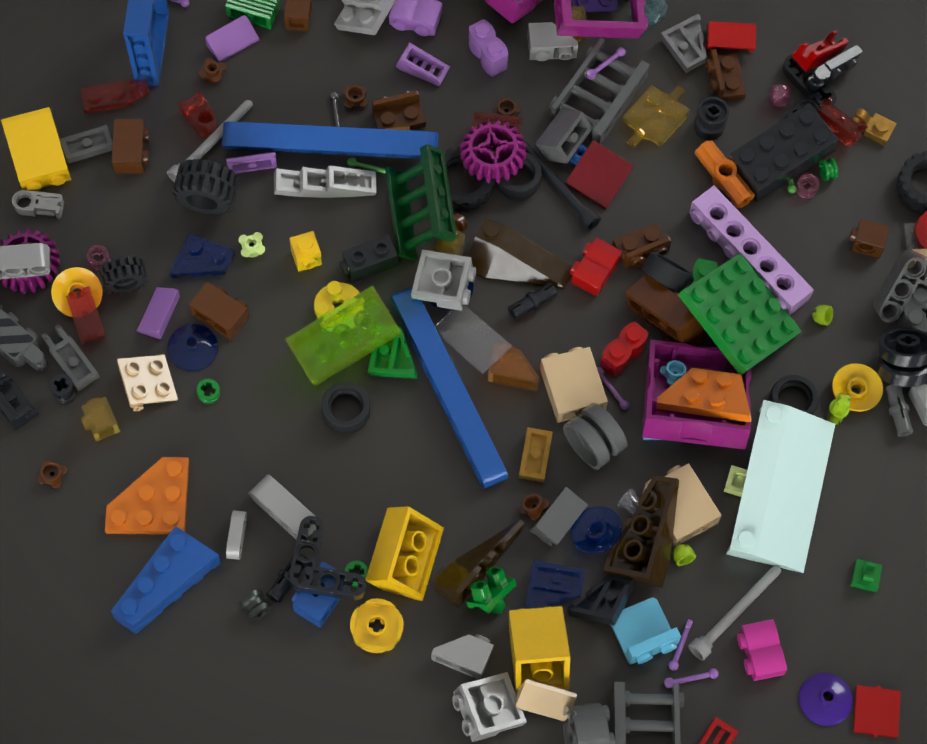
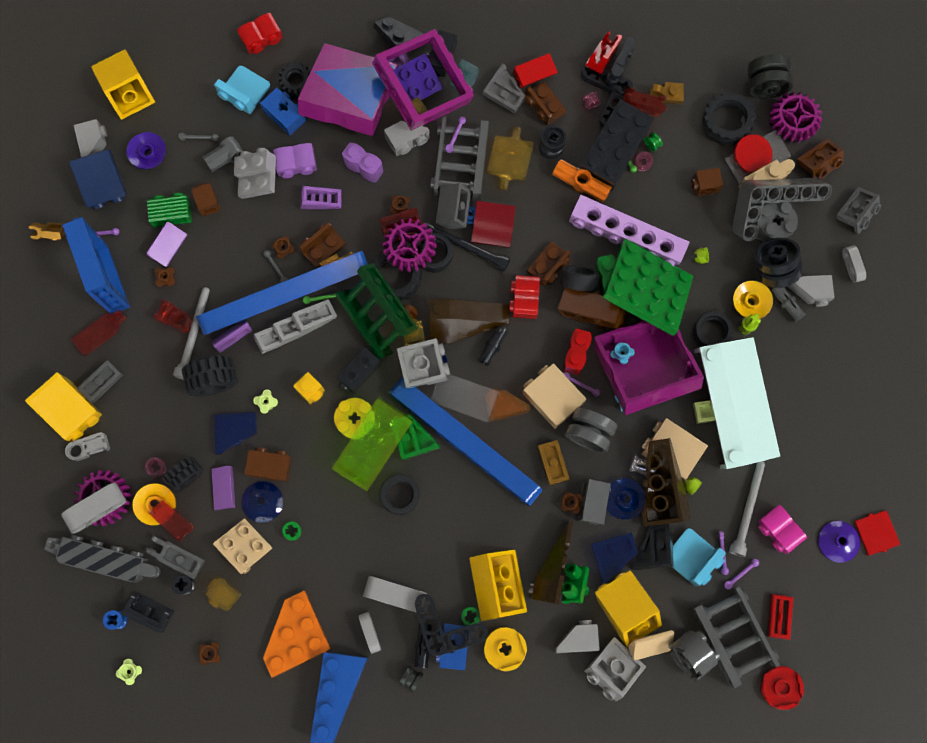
camera: 25 degrees left, 10 degrees up
reddish brown brick [112,119,150,174] -> none
orange wing [656,368,752,422] -> none
green tile [850,559,882,592] -> none

